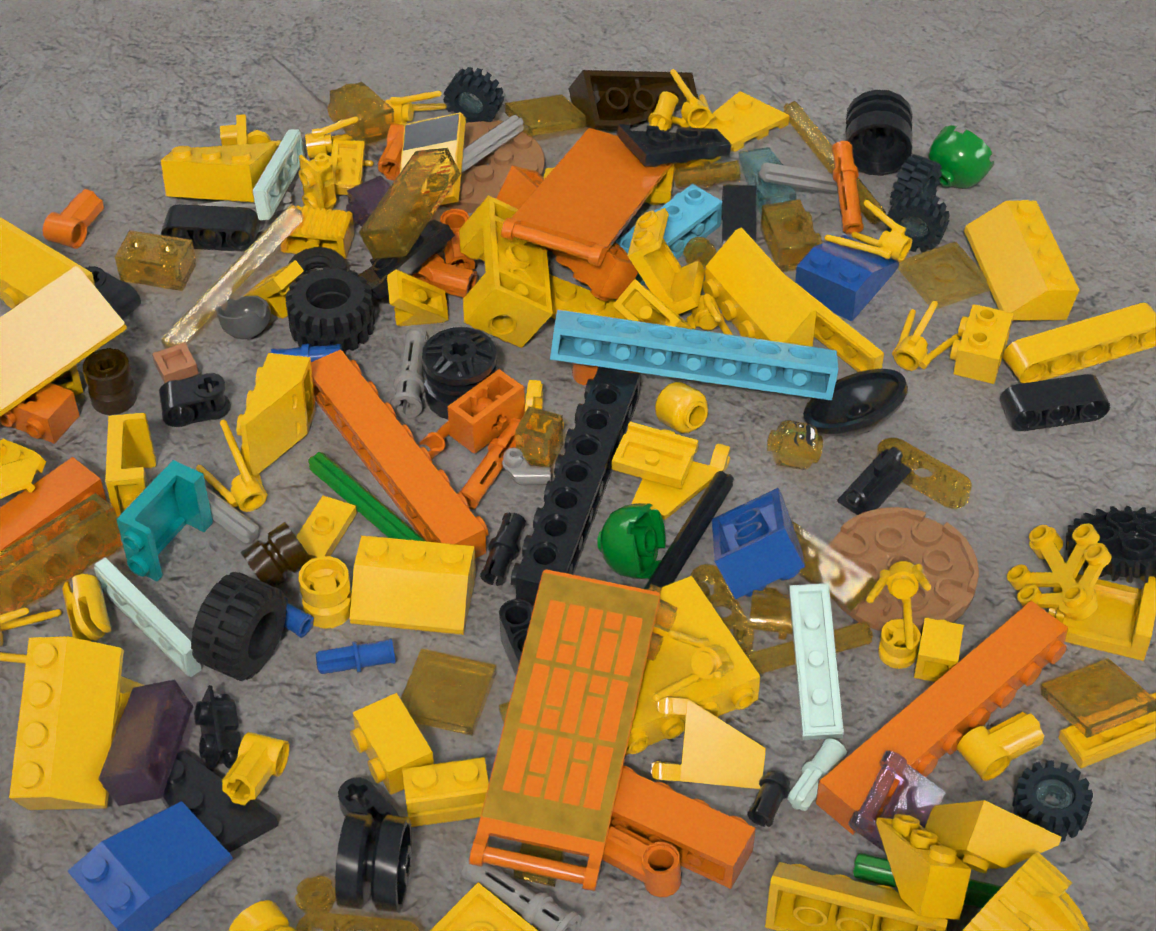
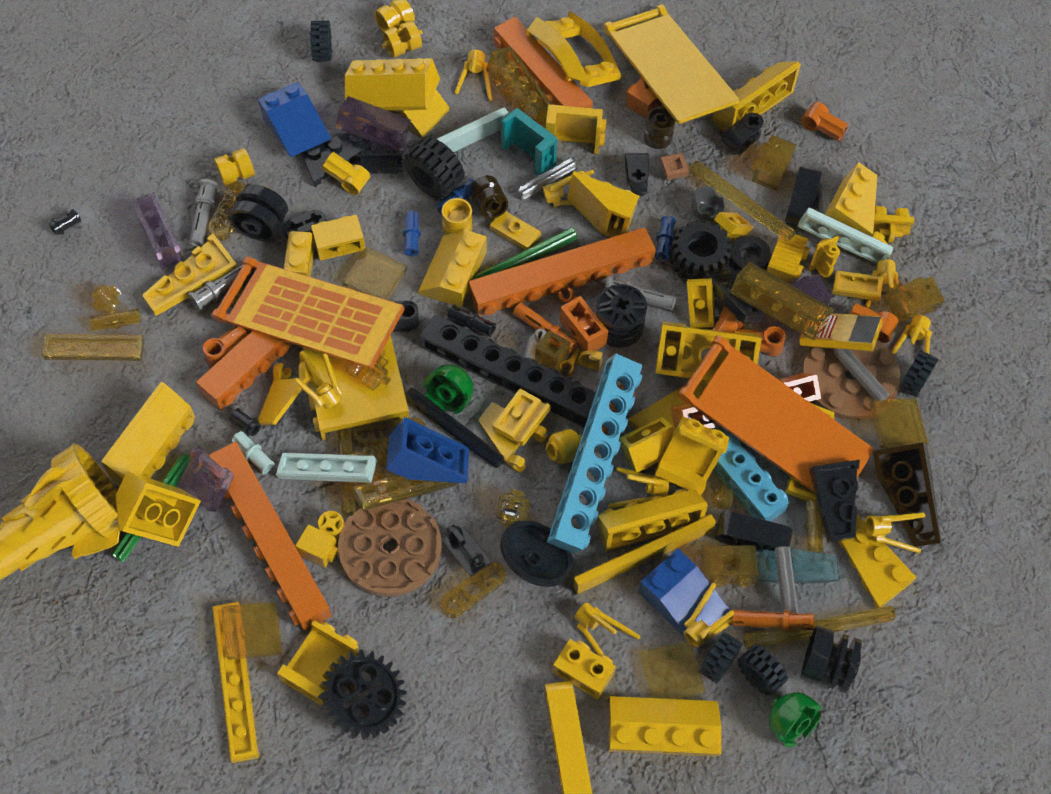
camera: 100 degrees right, 15 degrees up
yellow arm [62,574,111,641] -> none
yellow axle [648,92,679,131] -> none
yellow plant [866,561,931,650] -> none
yellow slope [876,814,971,920] -> none
yellow piece [957,712,1044,781] -> none
black beam [1000,374,1110,431] -> none
yellow plant [1007,523,1112,621] -> none
black bush [1012,760,1093,842] -> none

